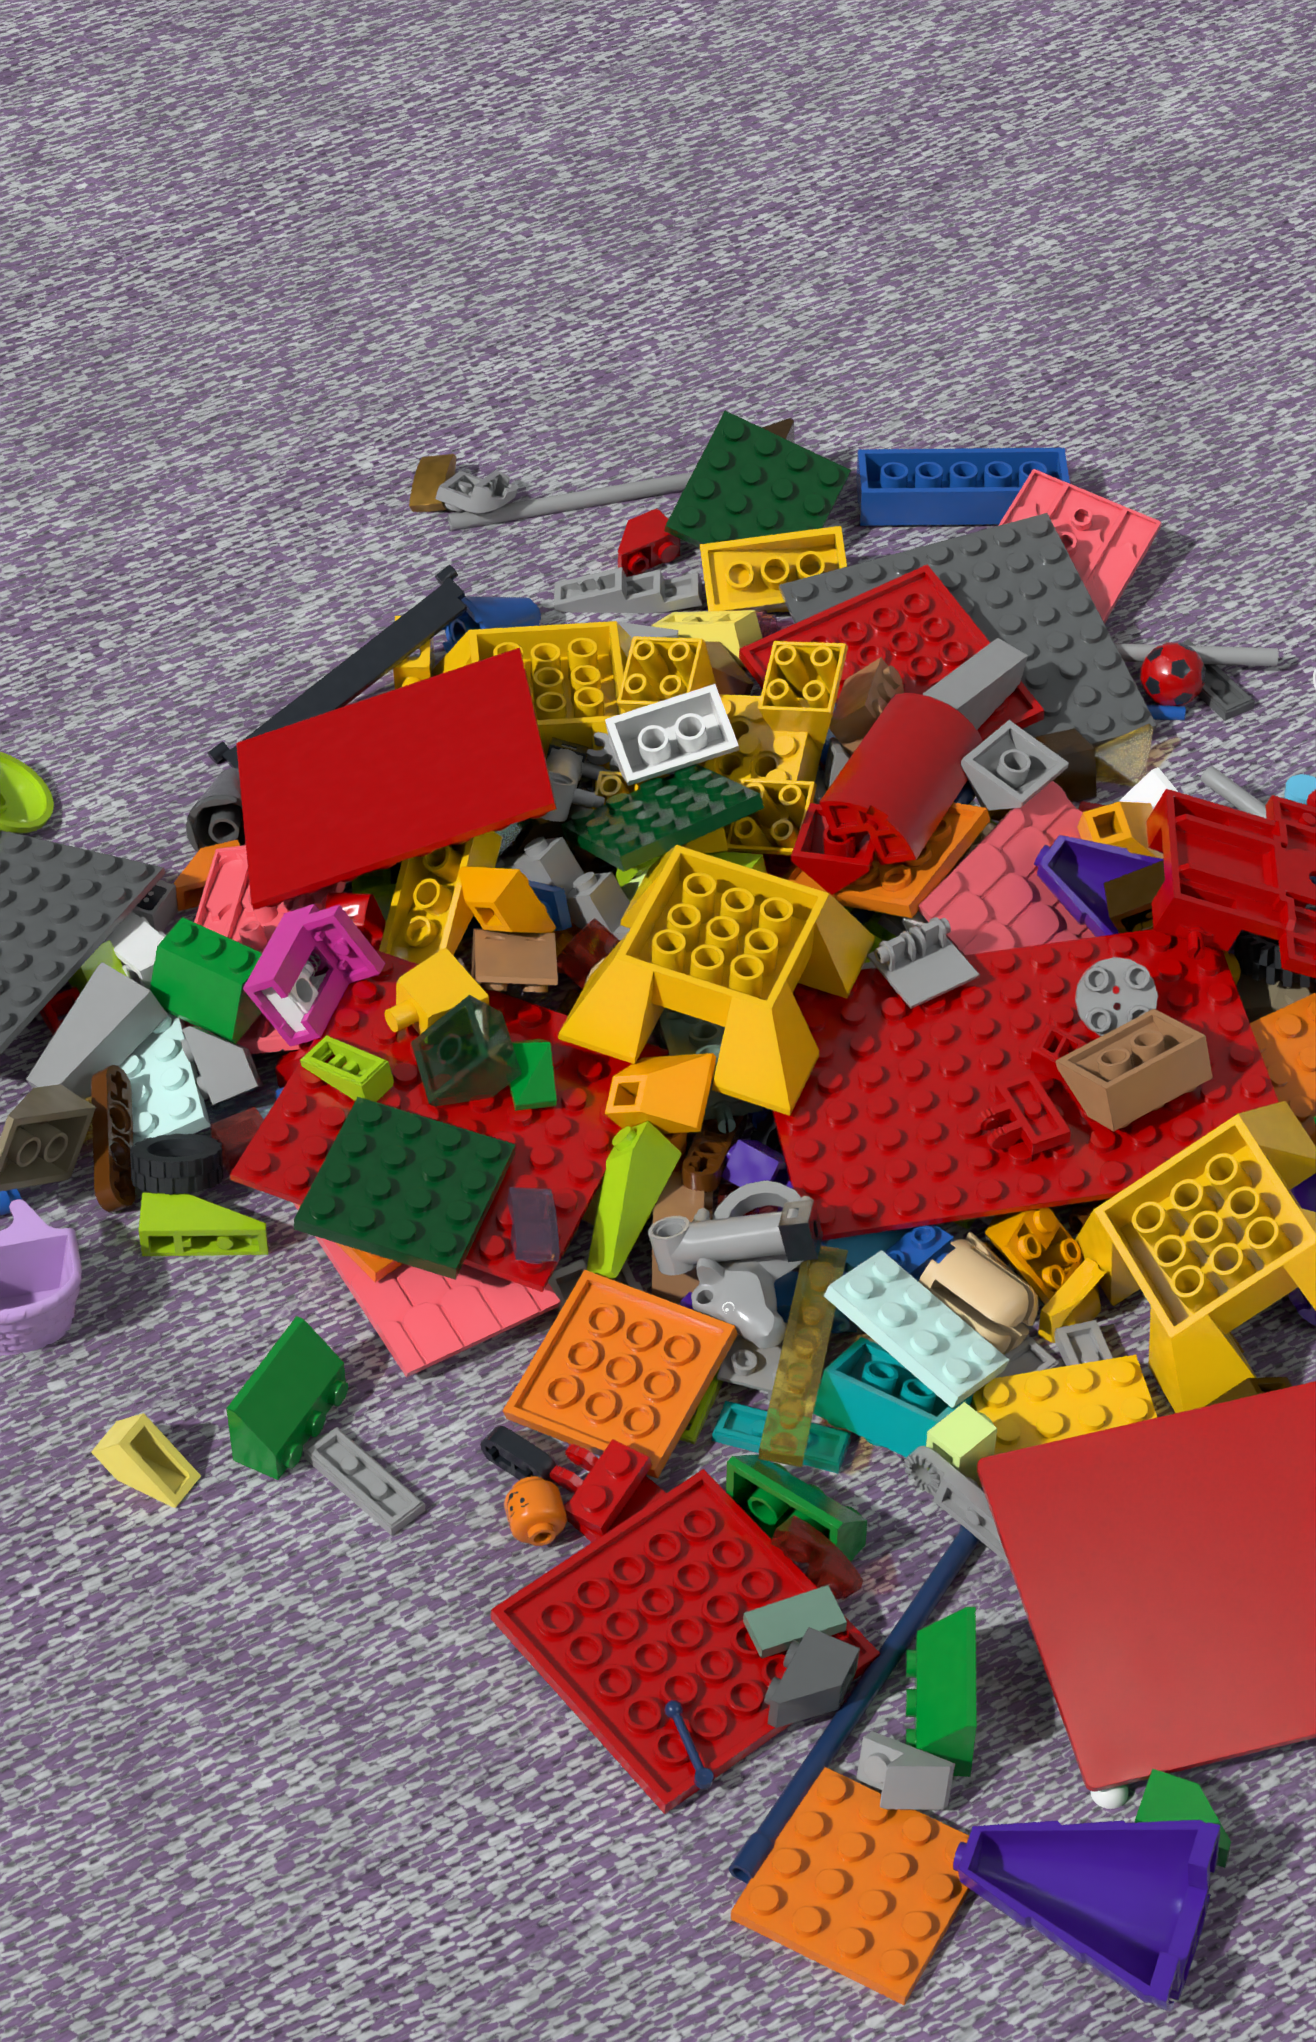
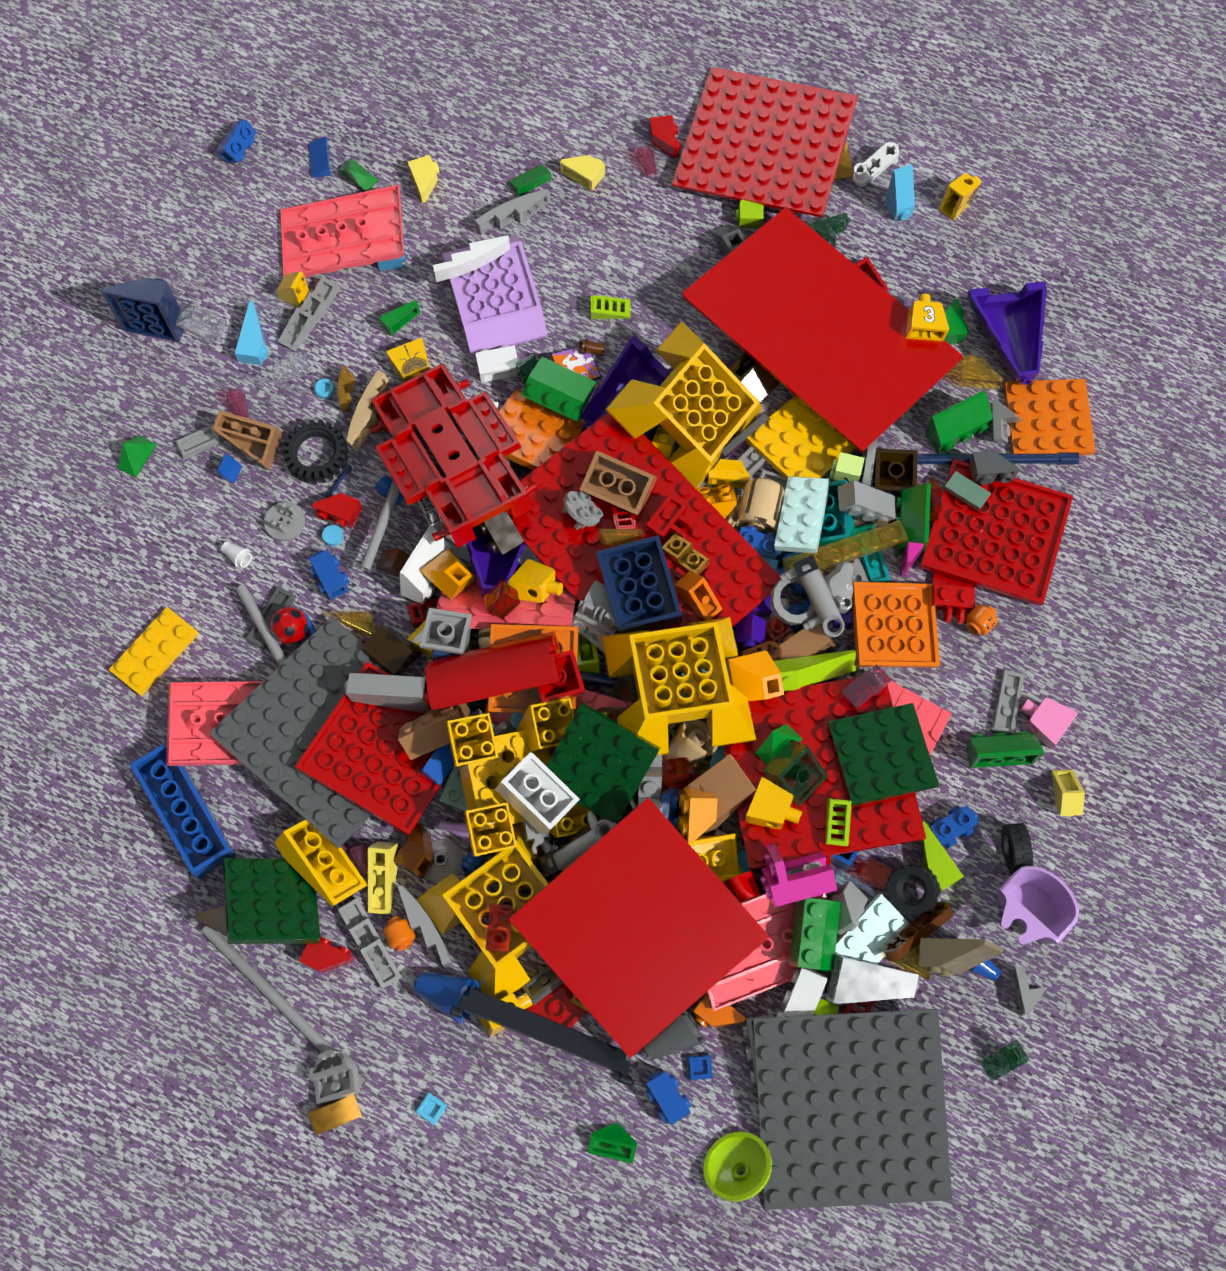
camera: 120 degrees left, 25 degrees up
black beam [480,1426,556,1482] -> none
dark blue hinge [665,1700,714,1789] -> none
none -> yellow plate [109,607,199,697]
none -> blue brick [309,549,350,600]
none -> orange head [383,916,416,952]
none -> medium azure tile [415,1092,448,1125]
none -> clear red brick [484,580,520,620]
none -> clear red slope [486,904,513,952]
none -> yellow torso [508,559,563,603]
none -> green slope [588,1123,637,1164]
none -> dark blue slope [596,535,682,633]
none -> clear yellow slope [599,529,643,549]
none -> blue brick [645,1070,692,1126]
none -> pearl gold slope [662,533,710,575]
none -> orange slope [674,571,722,621]
none -> blue tile [687,1055,713,1081]
none -> dark grey tile [719,413,769,460]
none -> light grey brick [838,480,896,526]
none -> dark brown slope [873,448,918,491]
none -> dark pink slope [900,542,924,577]
none -> yellow torso [906,294,949,341]
none -> blue brick [929,805,979,849]
none -> clear yellow slope [958,355,1003,390]
none -> black tyre [1001,822,1033,874]
none -> bright pink torso [1021,698,1078,750]

